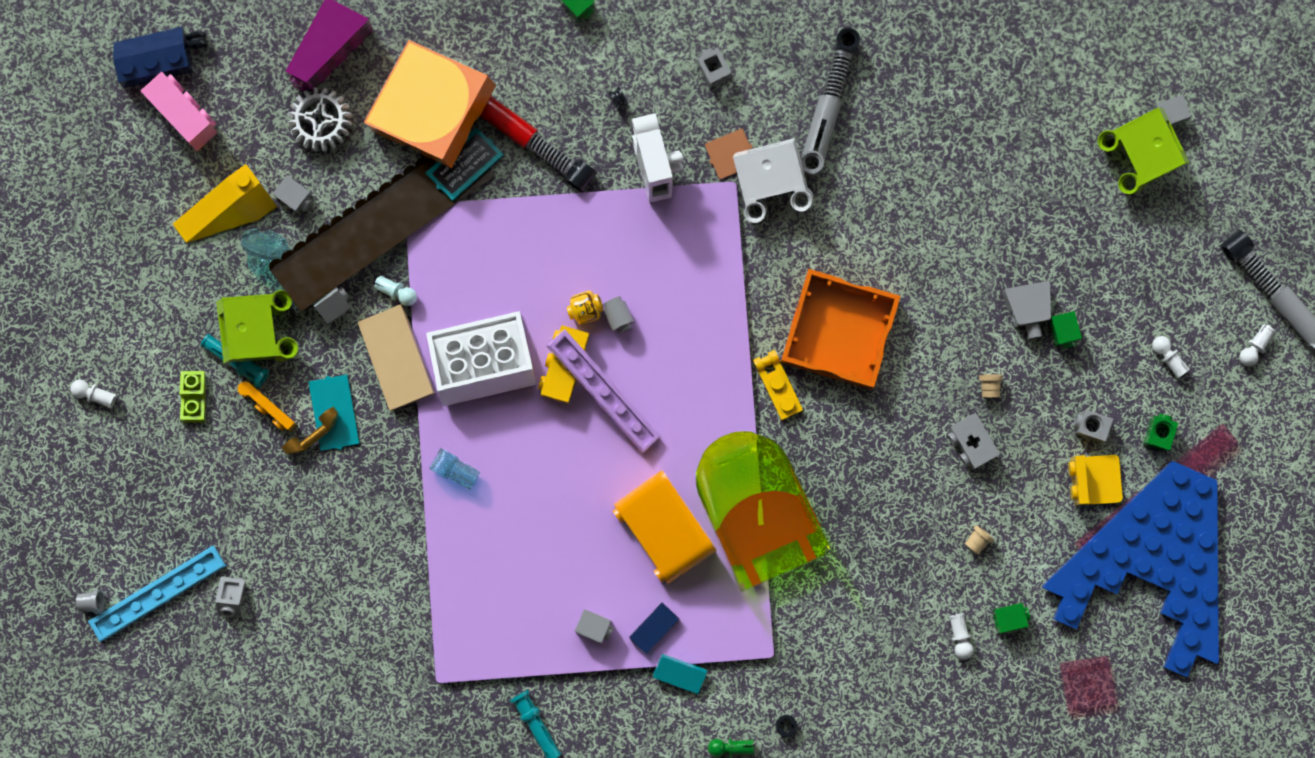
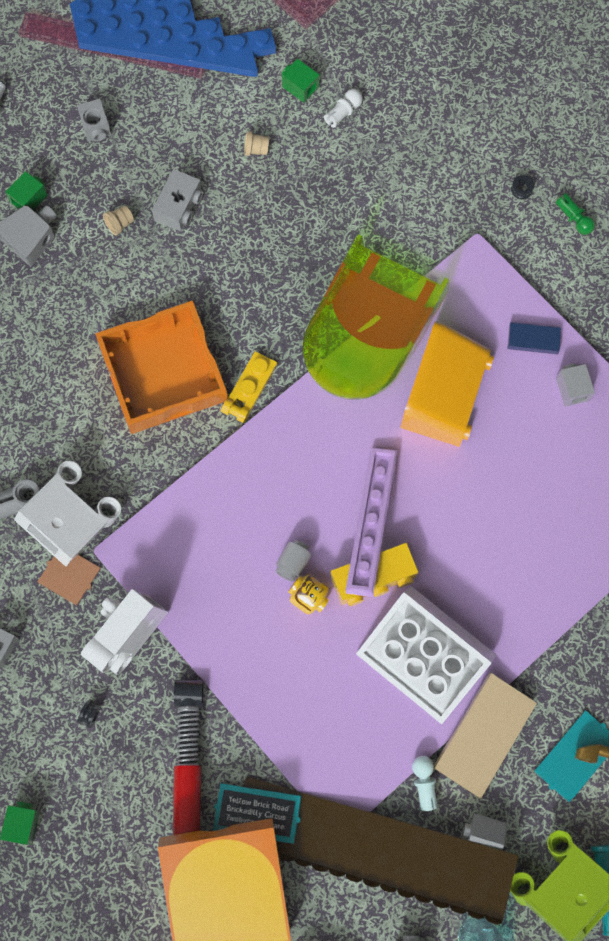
camera: 125 degrees left, 10 degrees down
clear light blue piece [429,448,481,490] -> none
teal tile [653,654,707,694] -> none
yellow bracket [1068,455,1123,506] -> none
green brick [1143,413,1178,452] -> none

